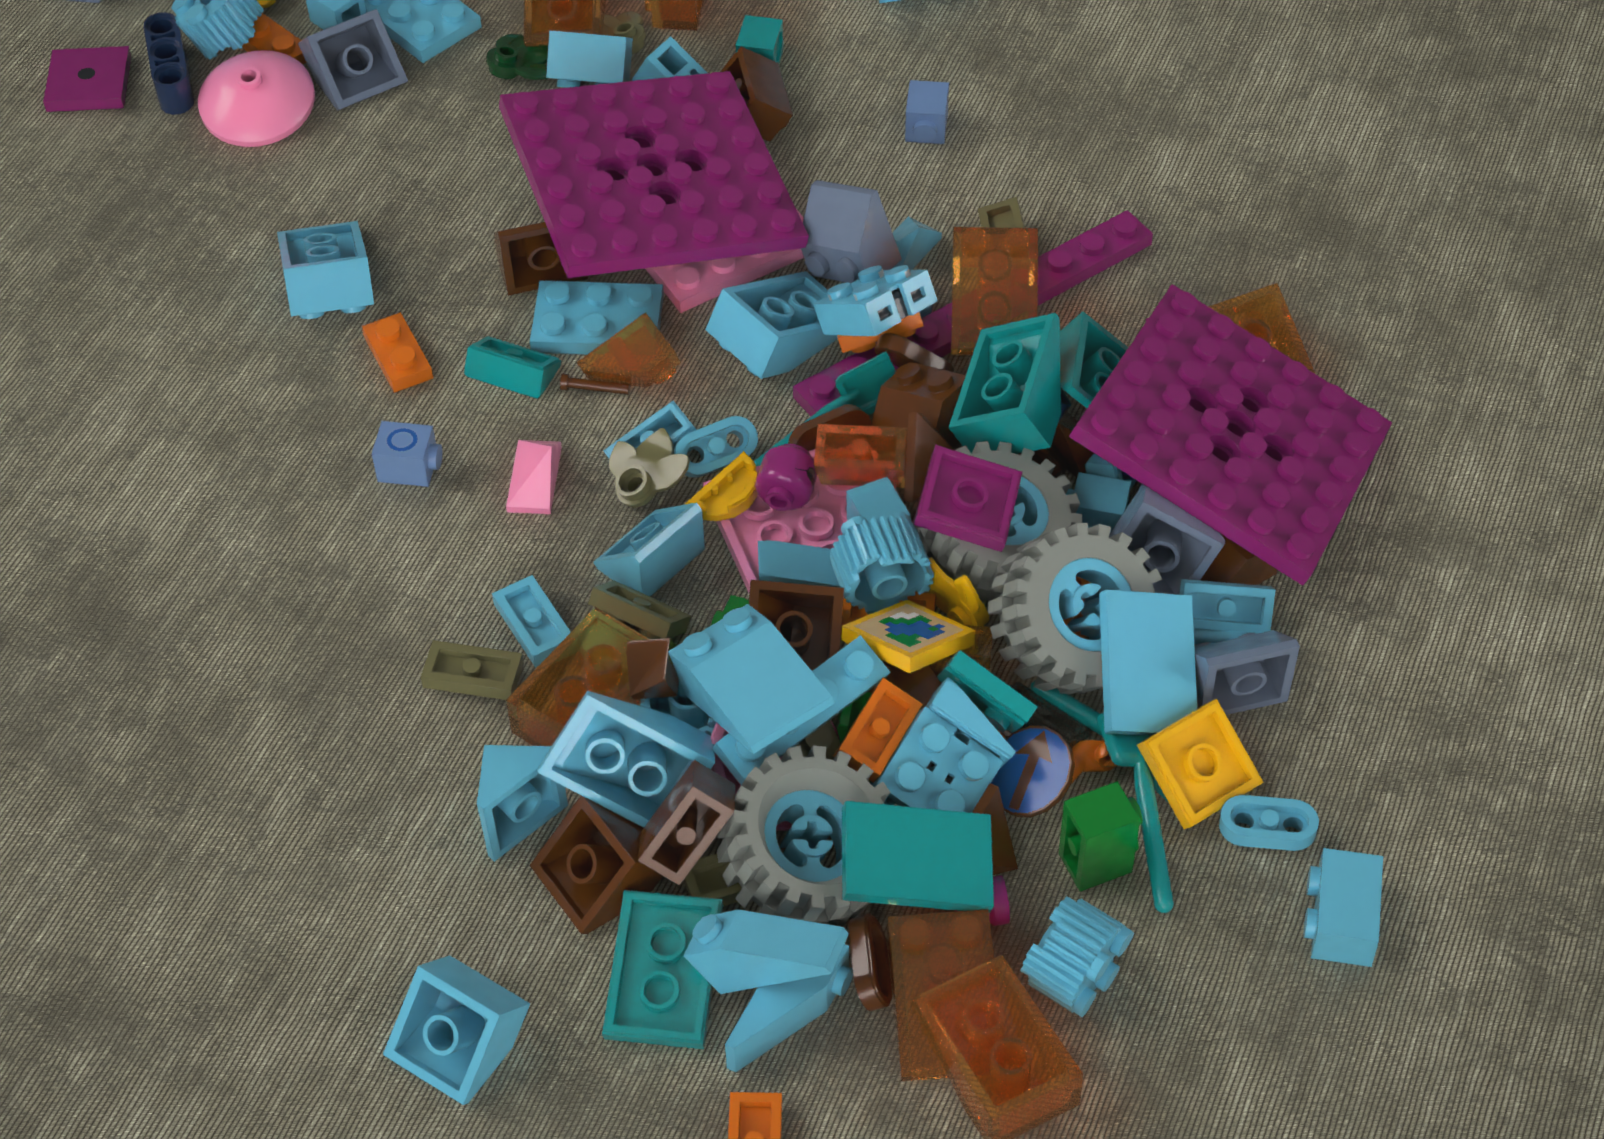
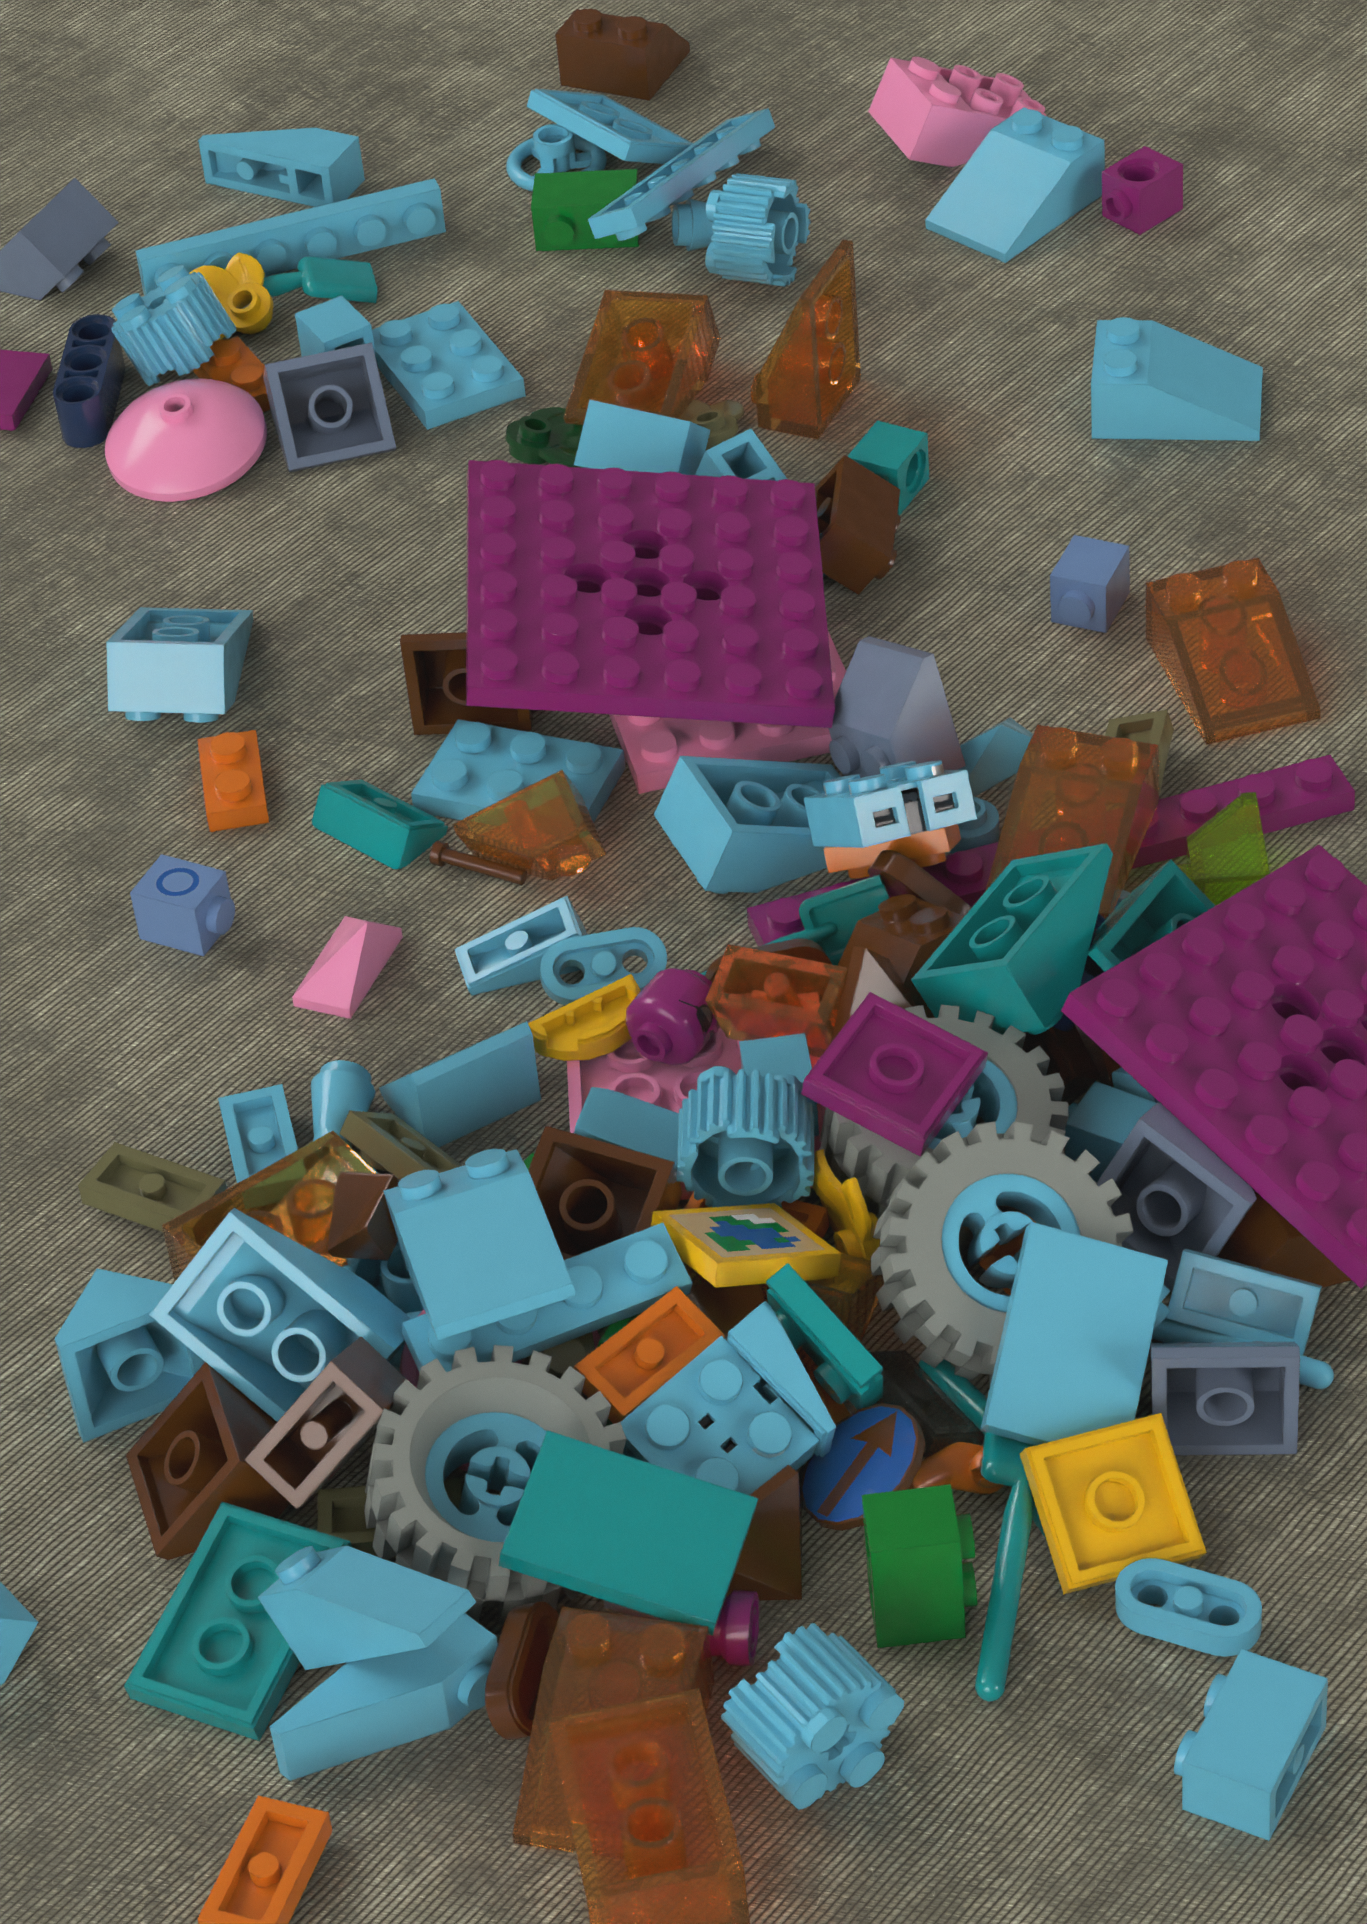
camera: 20 degrees right, 10 degrees down
olive plate [609,428,690,508] -> none
none -> medium azure cone [311,1060,375,1161]
none -> clear orange slope [1146,558,1321,745]
none -> clear neon green slope [1176,792,1270,906]

